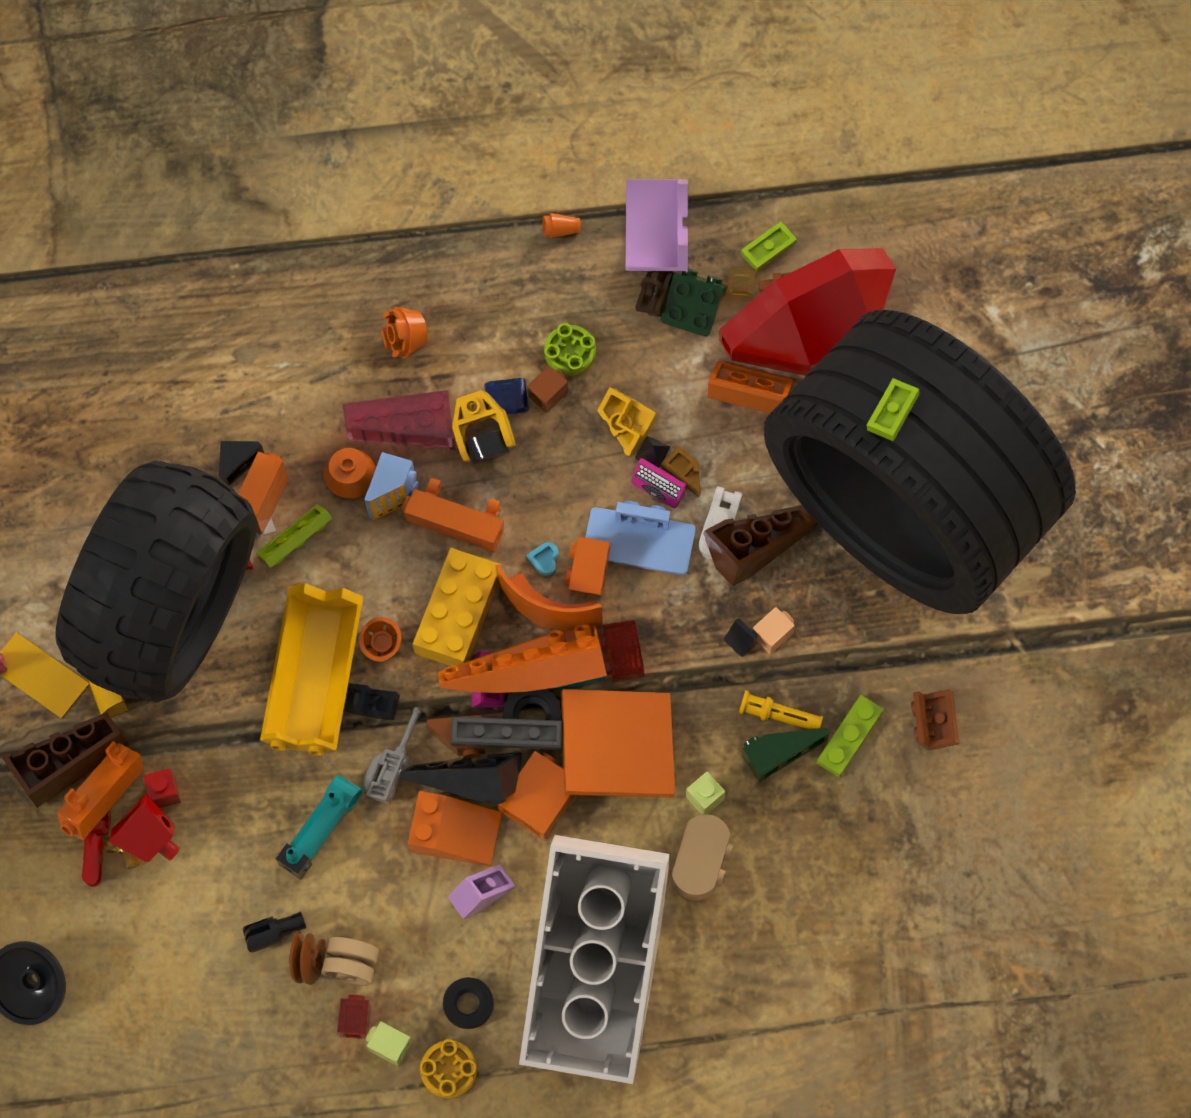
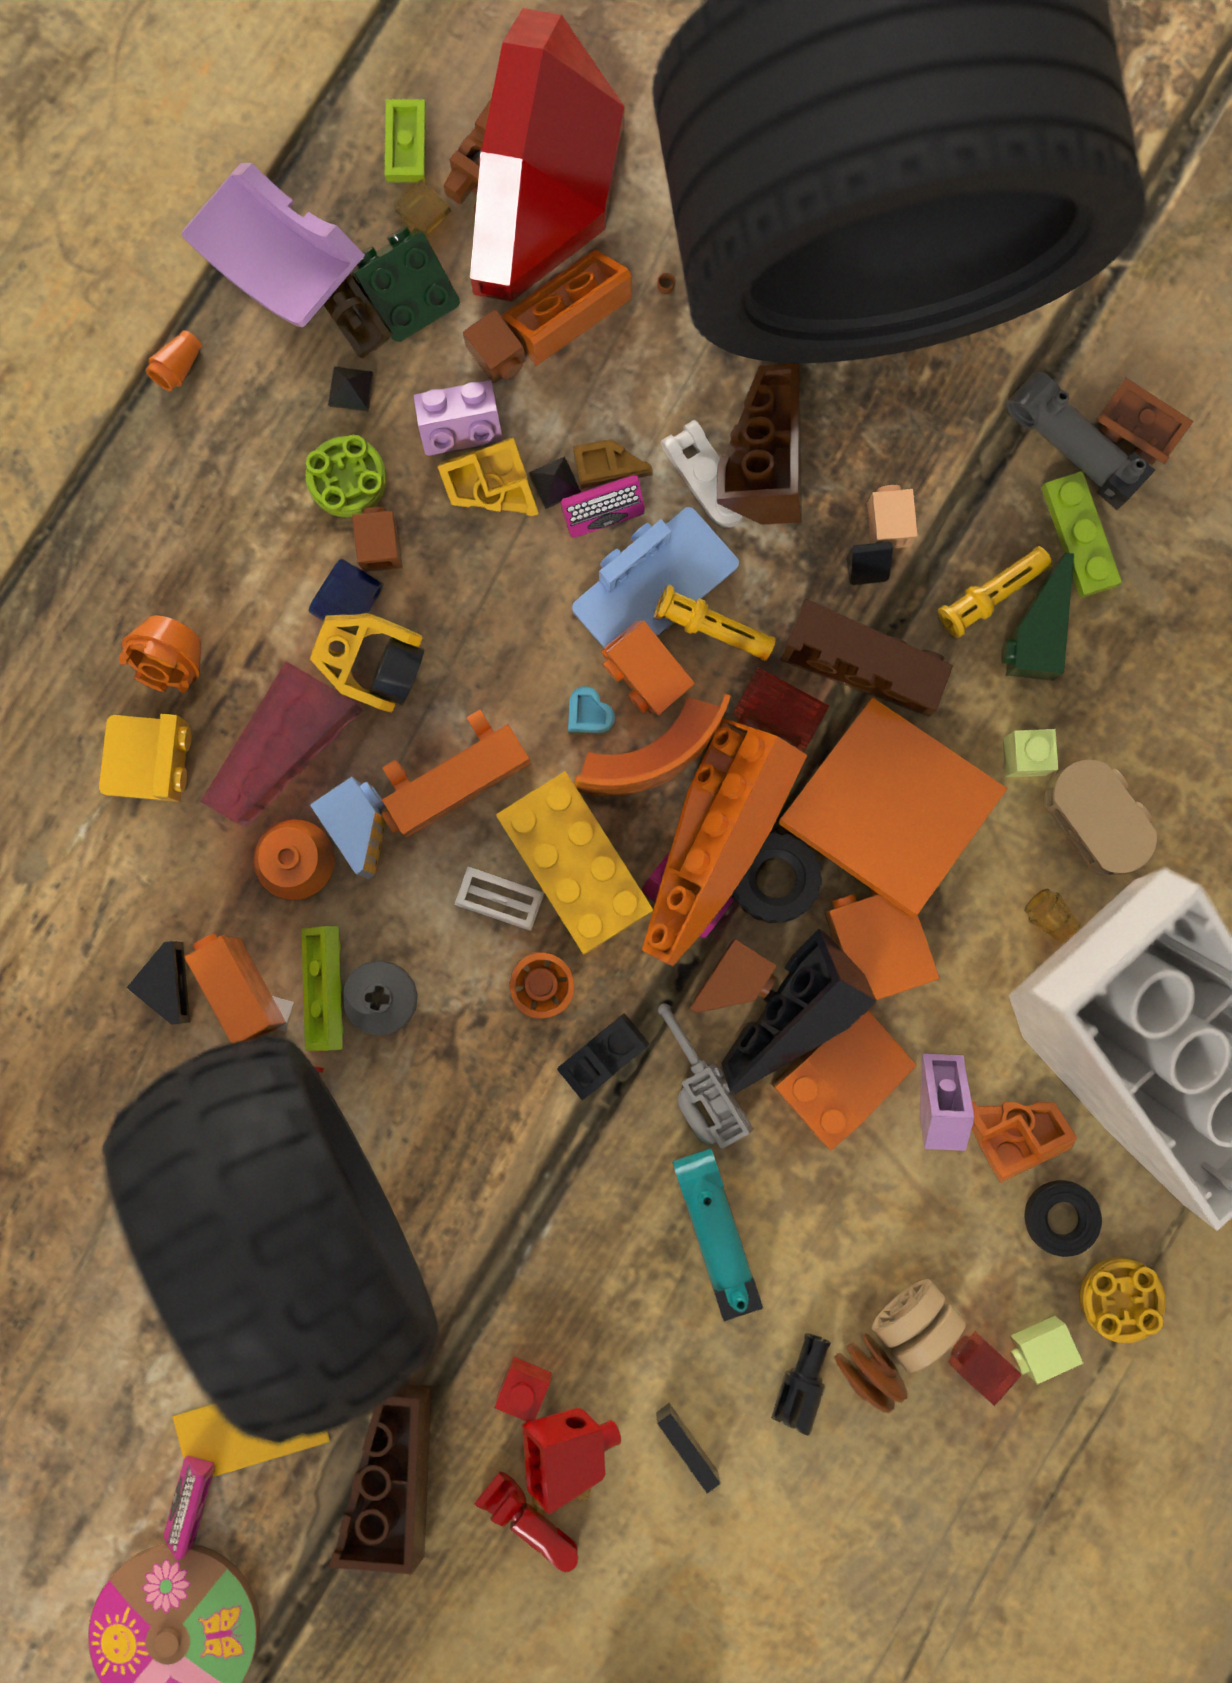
camera: 55 degrees left, 15 degrees up
orange brick [57,741,144,840] -> none
yellow panel [260,583,364,756] -> none
dark grey tile [451,717,562,750] -> none
lime plate [867,378,919,441] -> none
none -> yellow bracket [99,714,192,802]
none -> black slope [328,366,374,411]
none -> dark grey piece [343,961,418,1035]
none -> lavender bracket [414,380,503,456]
none -> white tile [454,867,545,931]
none -> dark orange brick [463,309,525,384]
none -> yellow pin [653,584,776,661]
none -> black tile [656,1403,721,1494]
none -> reddish brown wedge [780,598,953,717]
none -> orange slope [972,1102,1077,1183]
none -> dark grey piece [1006,372,1155,510]

